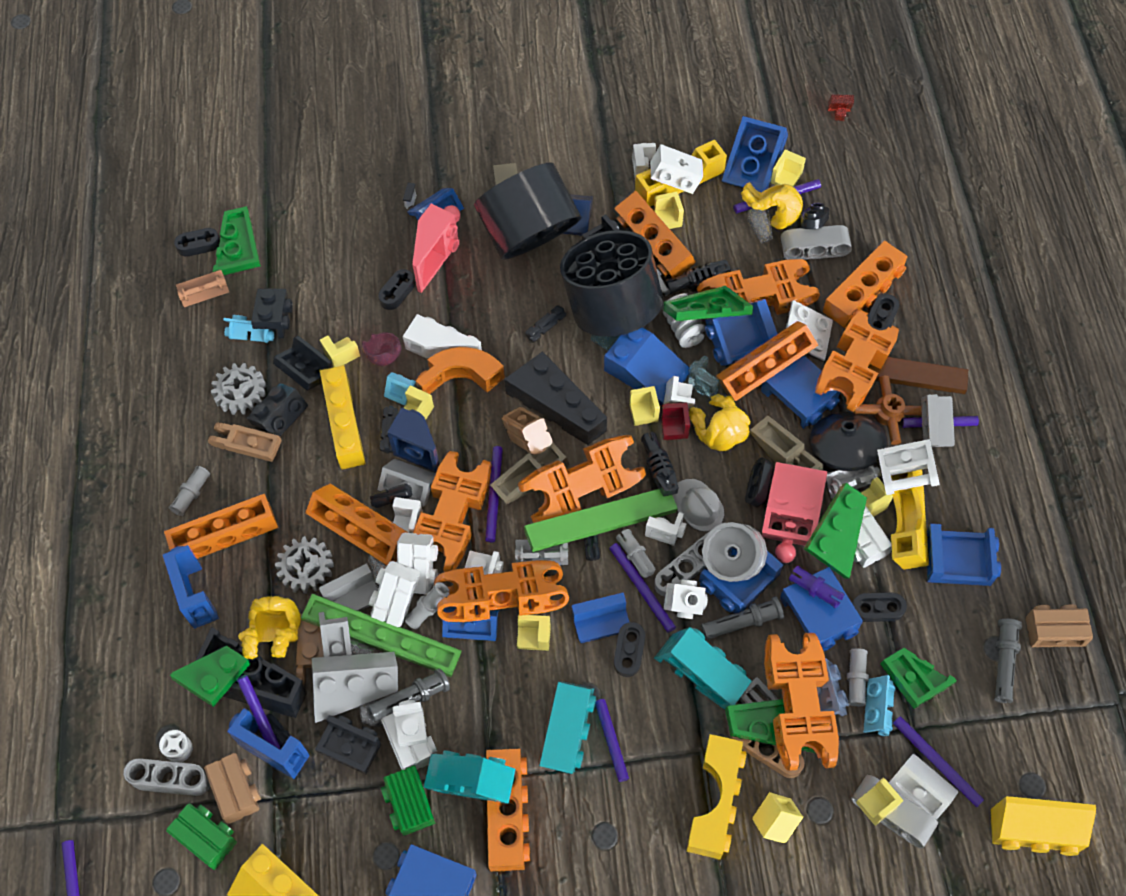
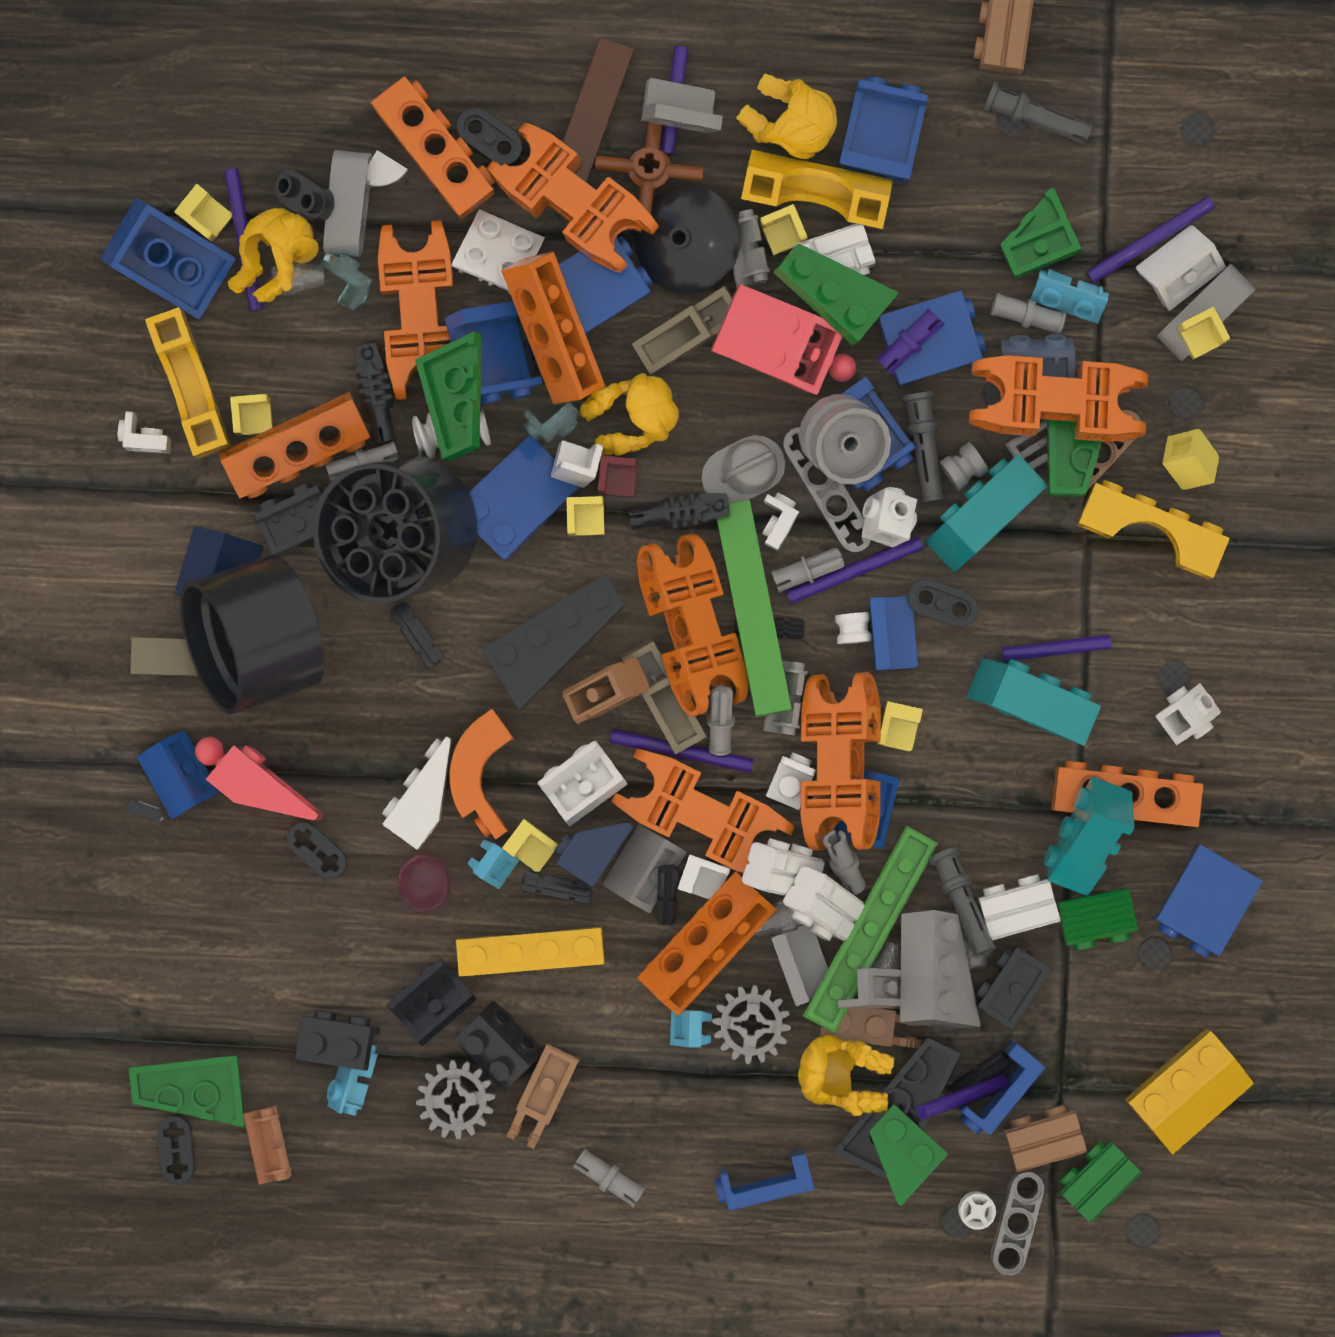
camera: 75 degrees left, 25 degrees up
orange brick [164,493,278,559] -> none
light yellow panel [320,336,360,367] -> none
white bracket [392,700,428,747] -> none
white brick [650,144,703,194] -> none
black plate [745,457,774,507] -> none
clear red tile [828,94,854,121] -> none
black plate [852,592,907,622] -> none
white plate [877,439,940,495] -> none
yellow slope [991,796,1096,856] -> none
none -> clear light blue bracket [320,253,373,311]
none -> white tile [367,150,408,187]
none -> white bracket [538,741,627,827]
none -> medium azure tile [670,1009,712,1047]
none -> light grey axle [707,685,735,756]
none -> yellow hair [736,74,837,160]
none -> white wheel [835,612,873,644]
none -> light grey wheel [939,442,989,492]
none -> white brick [1155,683,1221,745]

